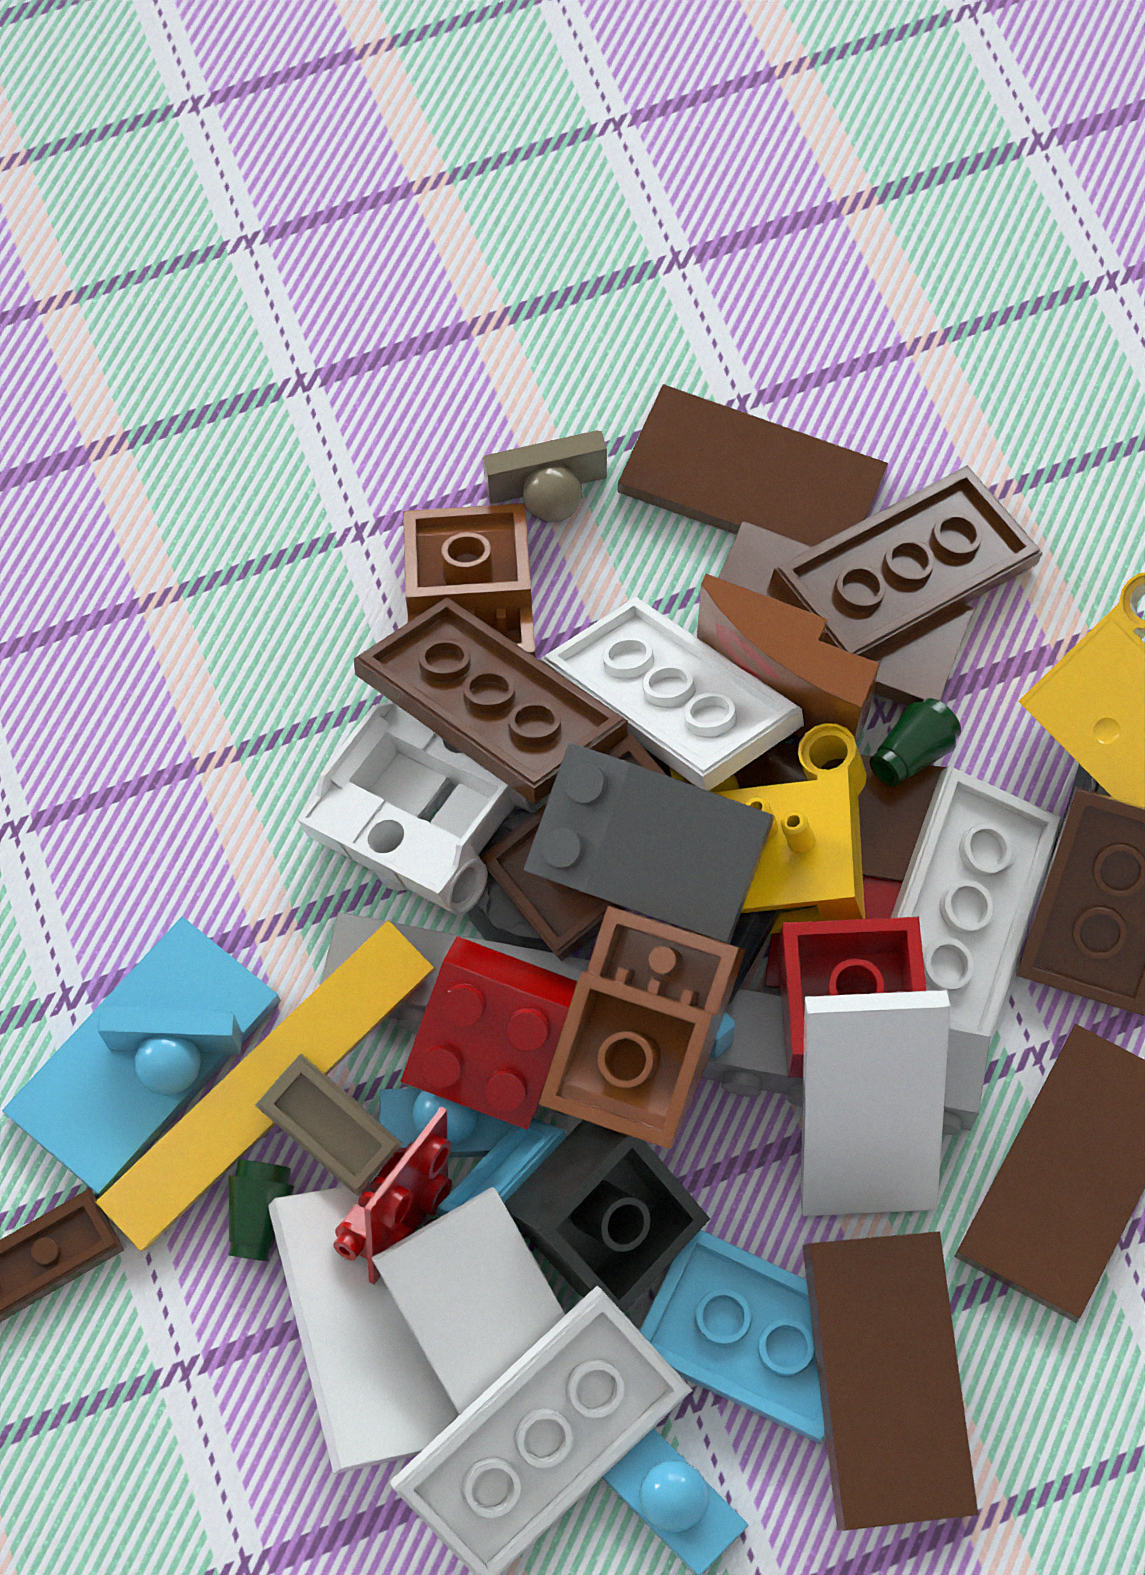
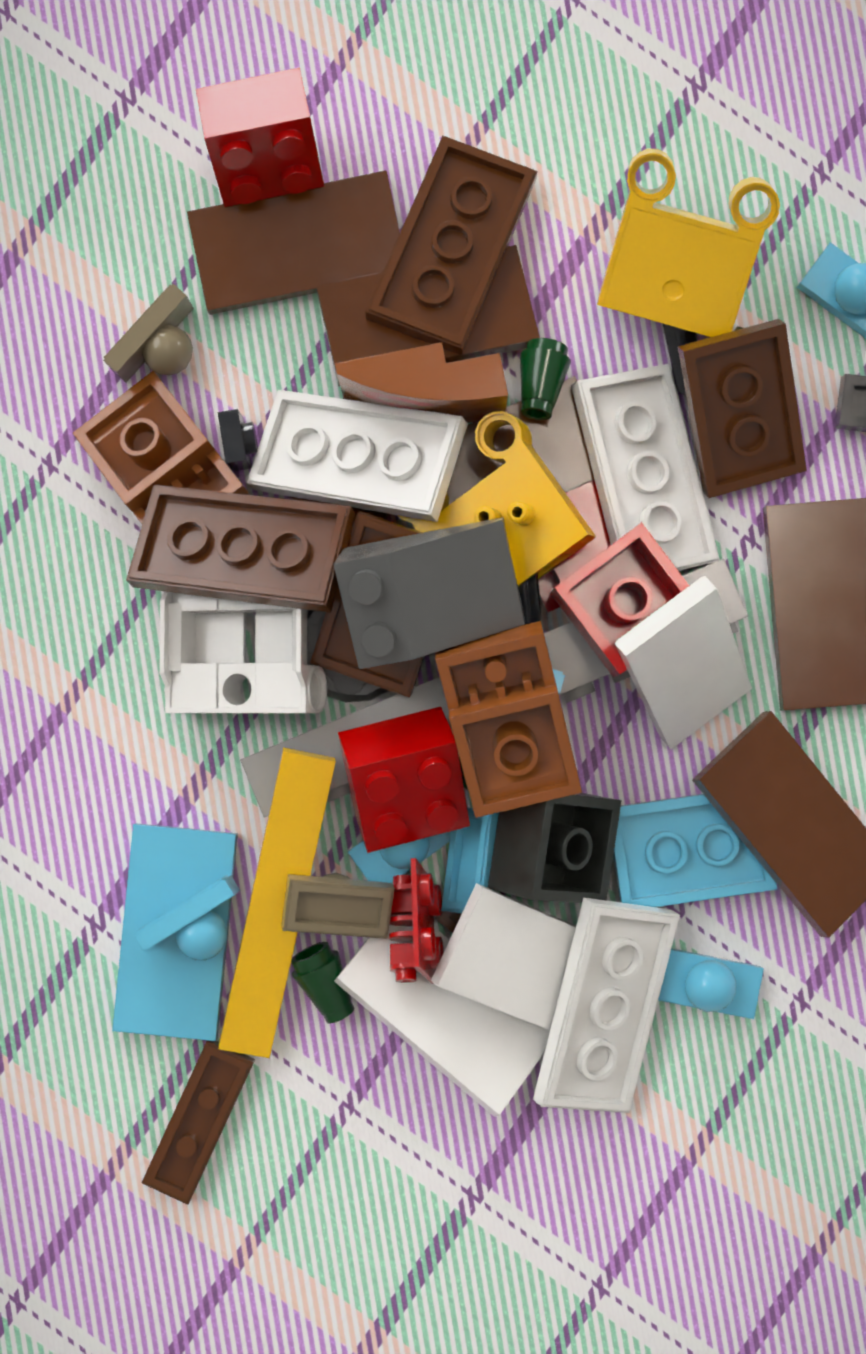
camera: 35 degrees left, 20 degrees up
none -> red brick [196,67,325,207]
none -> black plate [217,409,258,472]

